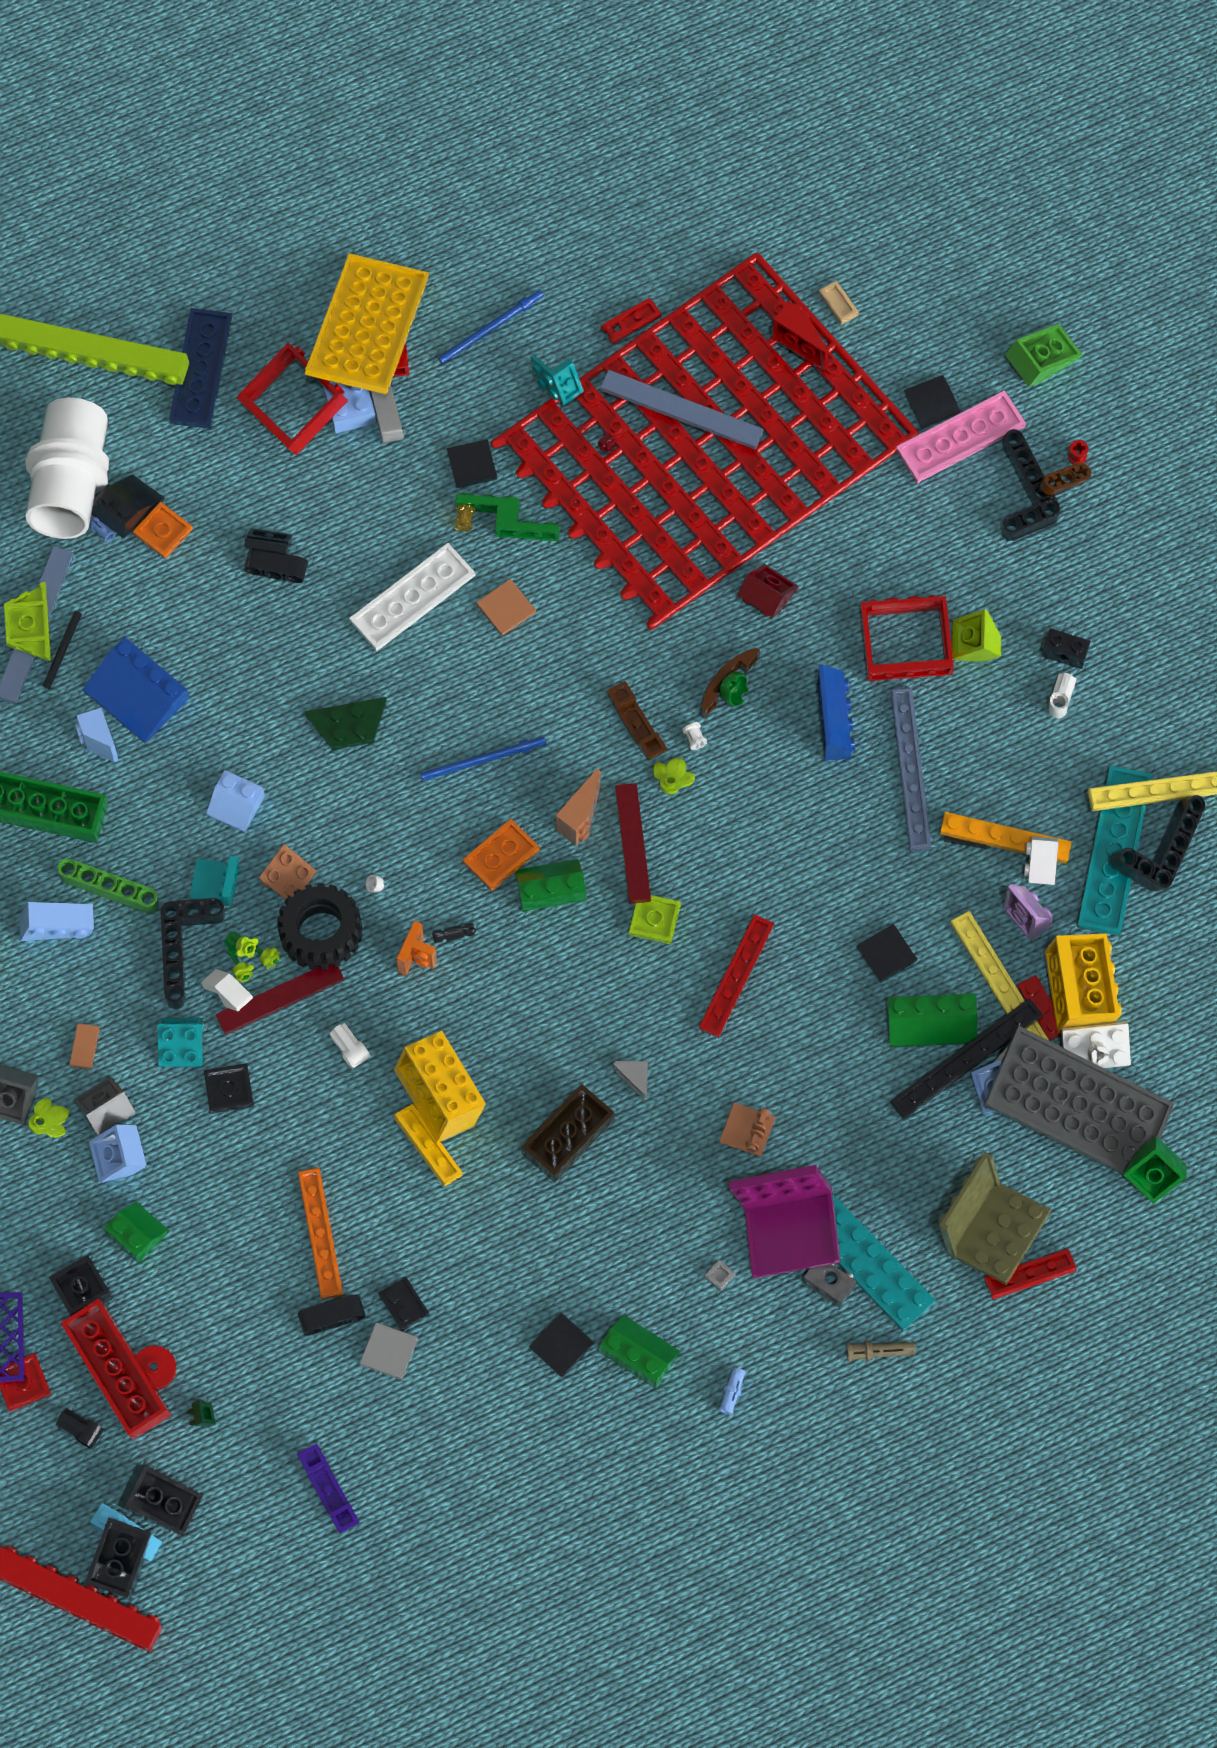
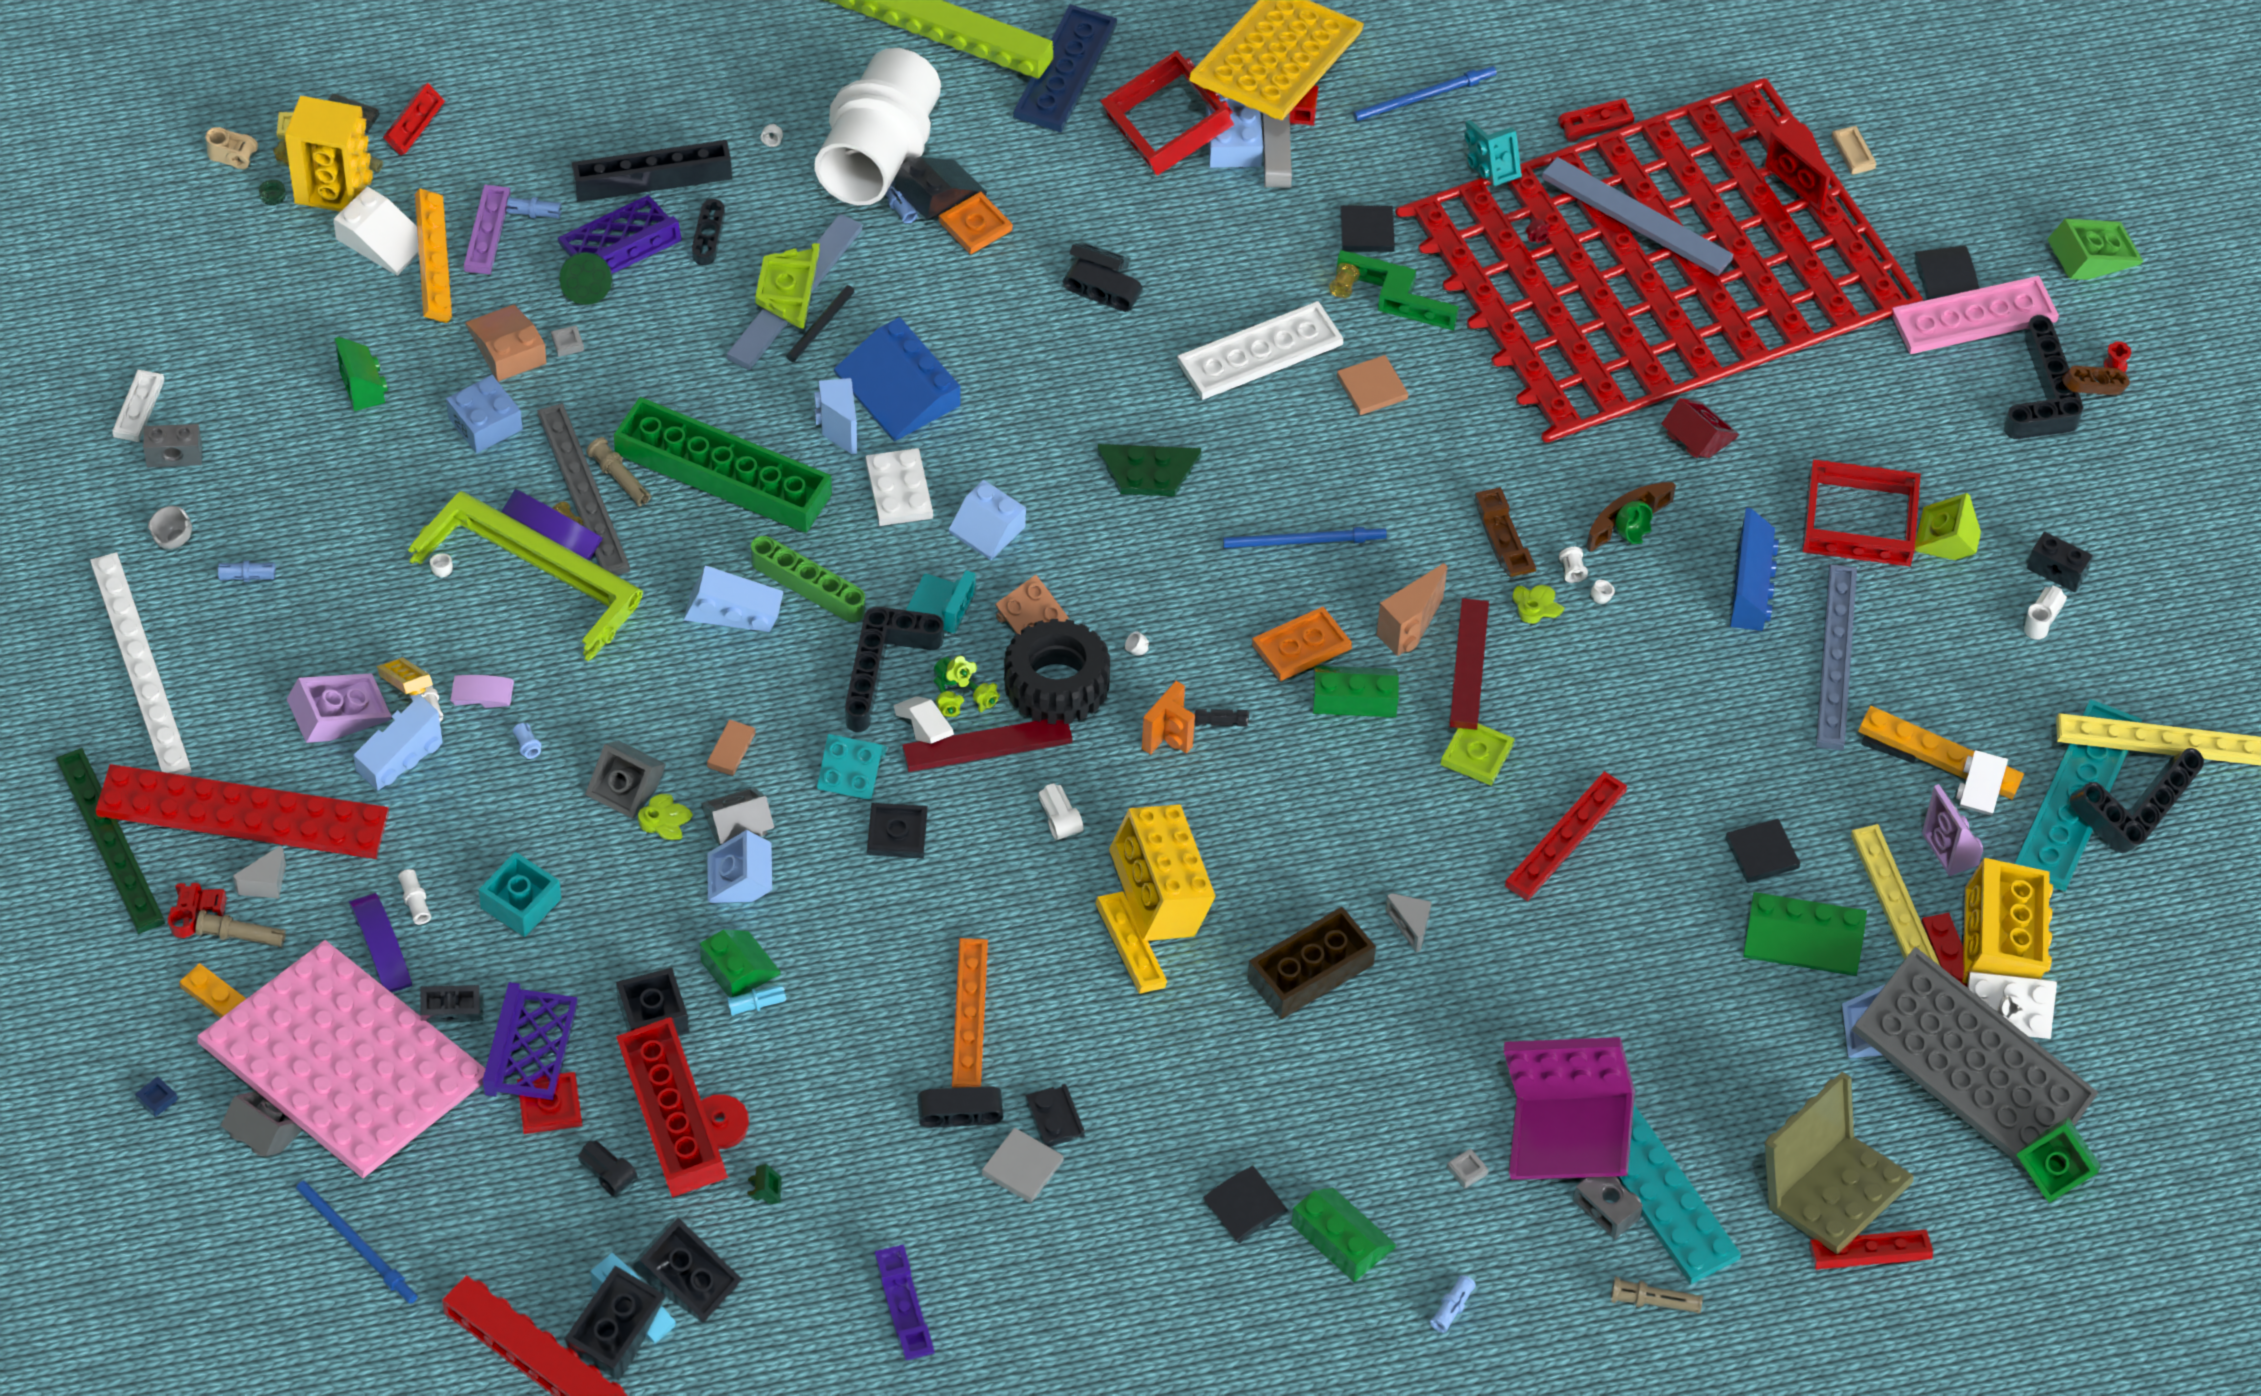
camera: 10 degrees right, 15 degrees down
nougat hinge [719,1102,776,1157] -> none
black tile [890,998,1043,1120] -> none
none -> medium azure axle [727,985,786,1016]
none -> white plate [866,448,933,526]
none -> white hinge [1590,580,1615,604]

